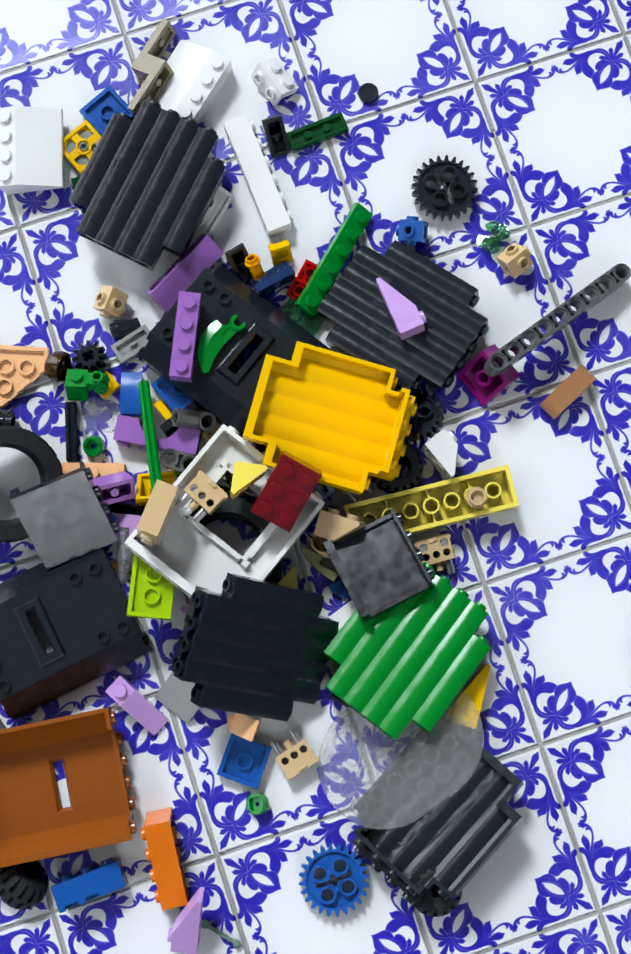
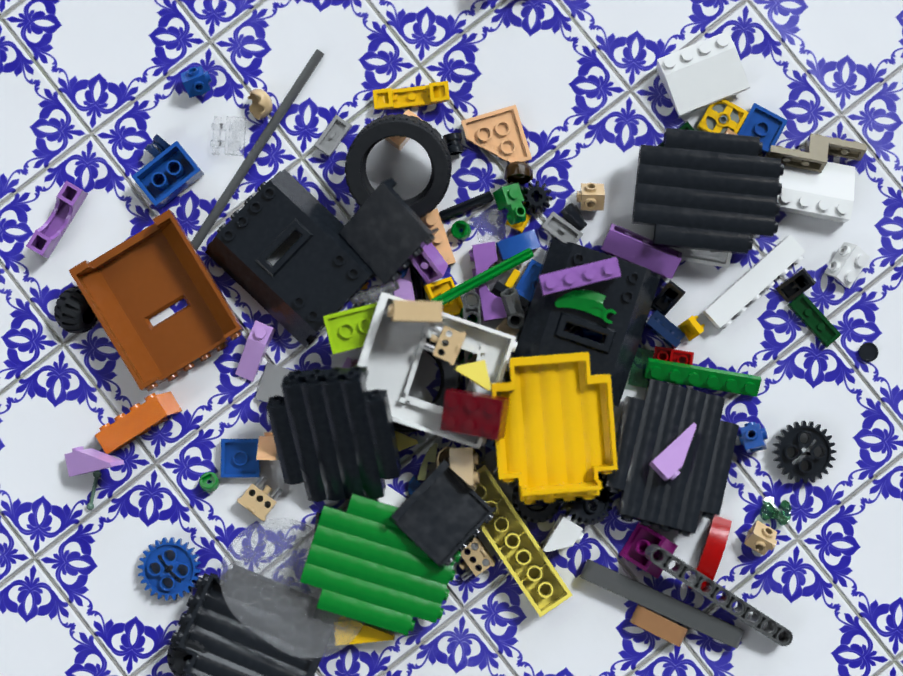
camera: 70 degrees right, 5 degrees up
blue wedge [51,857,129,914] -> none
light orange pin [245,254,266,281] -> none
tan plate [466,487,487,509] -> none
none -> dark grey beam [580,559,745,649]
none -> red slope [688,516,732,589]

